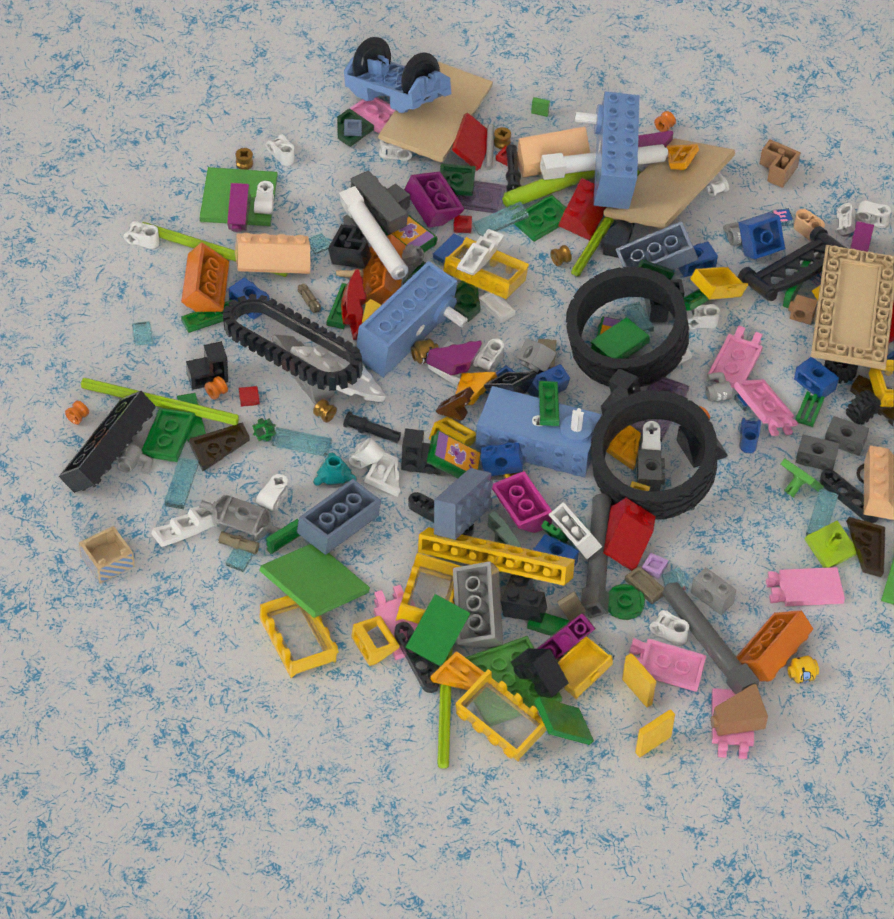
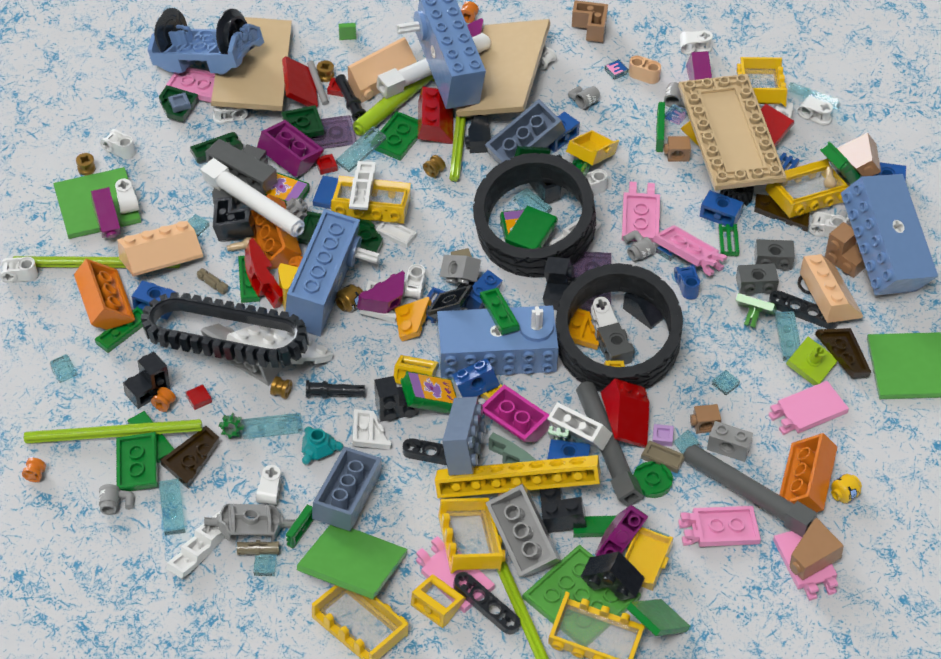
camera: 20 degrees left, 0 degrees up
black brick [58,391,156,493] -> none
tan container [79,526,135,584] -> none
white piece [349,438,385,469] -> none
green tile [406,594,471,667] -> none
light orange wing [431,651,485,690] -> none
reddish brown slope [436,387,474,420] -> none
dark tan slope [557,591,586,621] -> none
yellow tile [622,653,656,708] -> none
yellow tile [635,709,675,757] -> none
white piece [649,610,689,646] -> none
light orange wing [667,144,699,170] -> none
blue brick [738,212,786,259] -> none
black piece [738,226,847,301] -> none
white piece [837,203,856,236] -> none
black tyre [846,390,881,425] -> none
none -> dark green plate [190,132,243,163]
none -> medium nougat brick [690,404,721,434]
none -> clear light blue tile [712,370,740,395]

